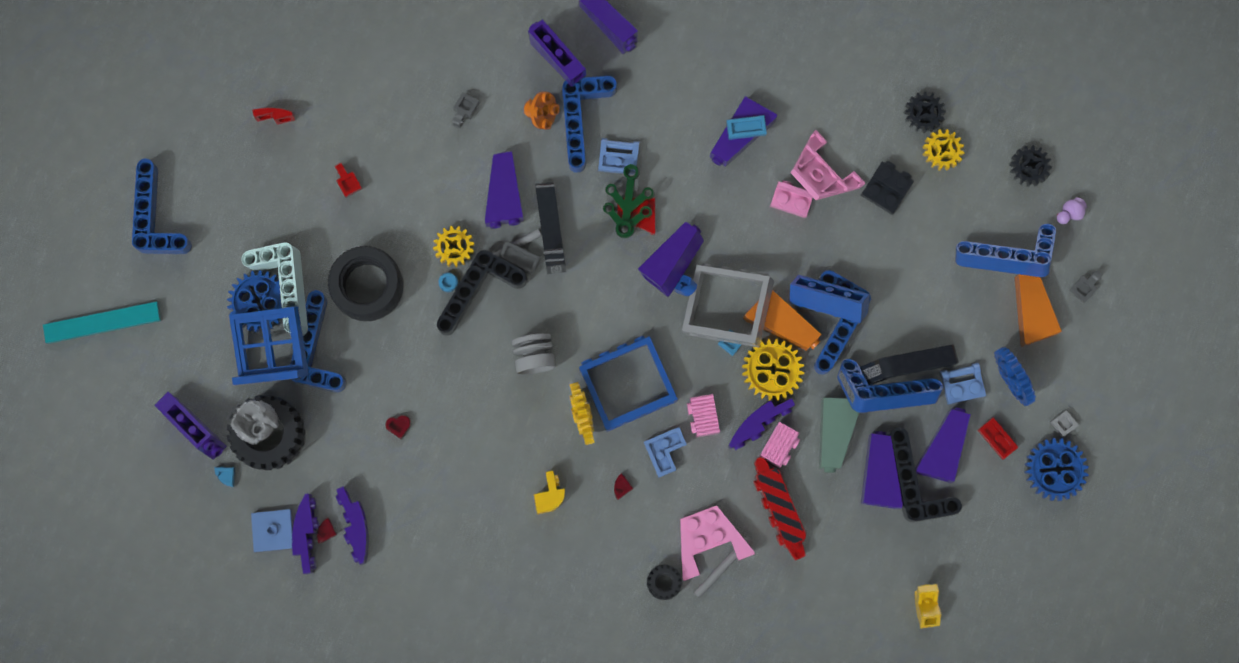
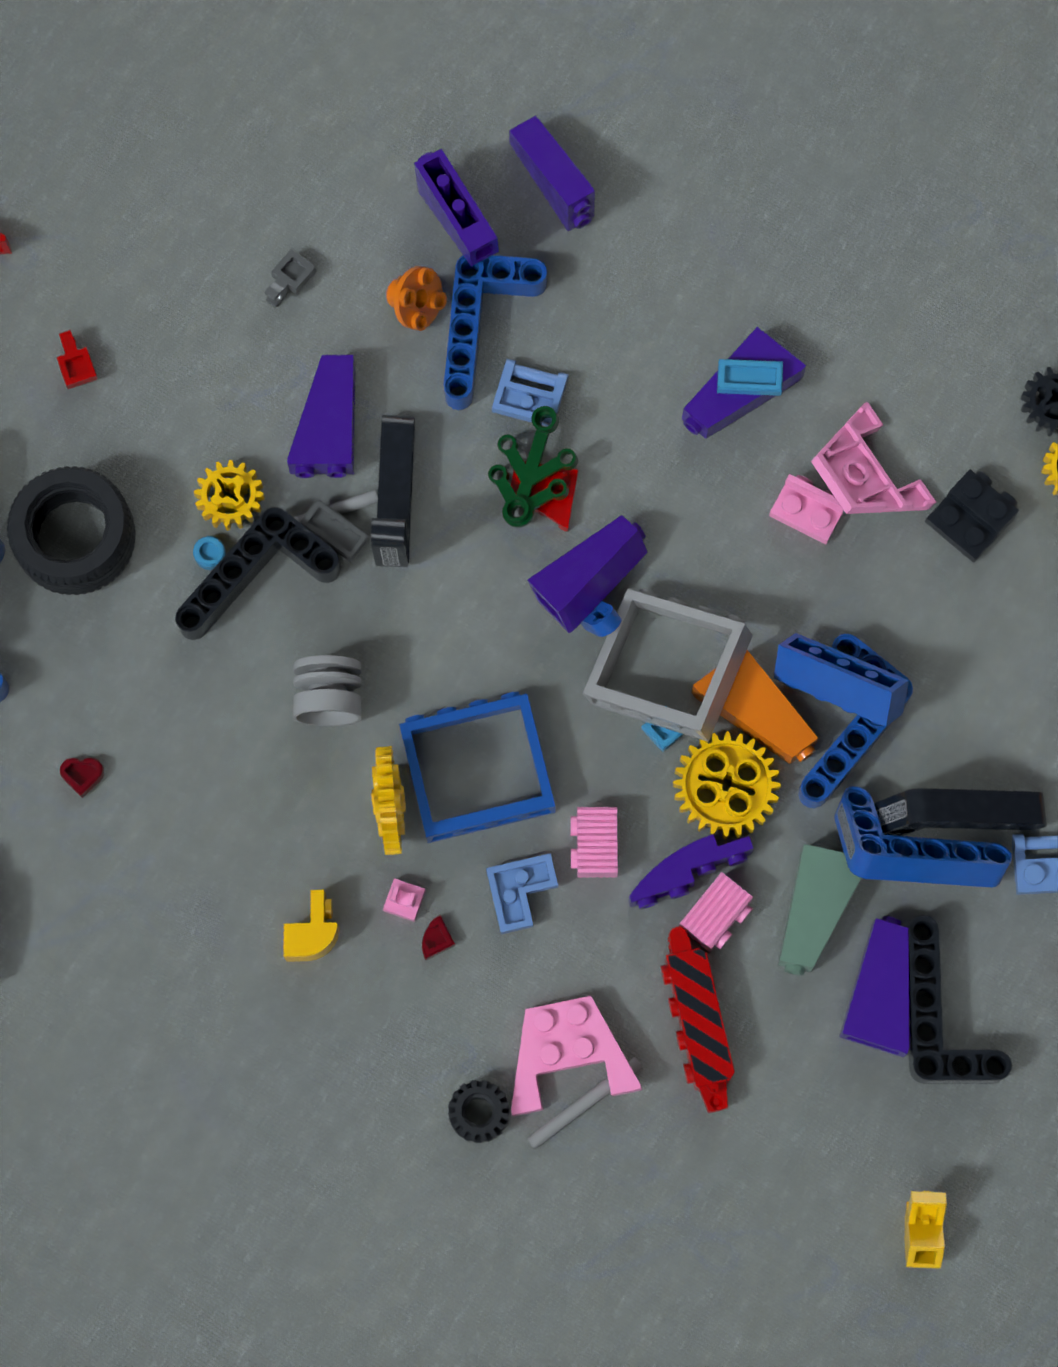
camera: 15 degrees right, 5 degrees down
dark purple slope [915,407,971,483] -> none
none -> bright pink tile [383,878,426,922]

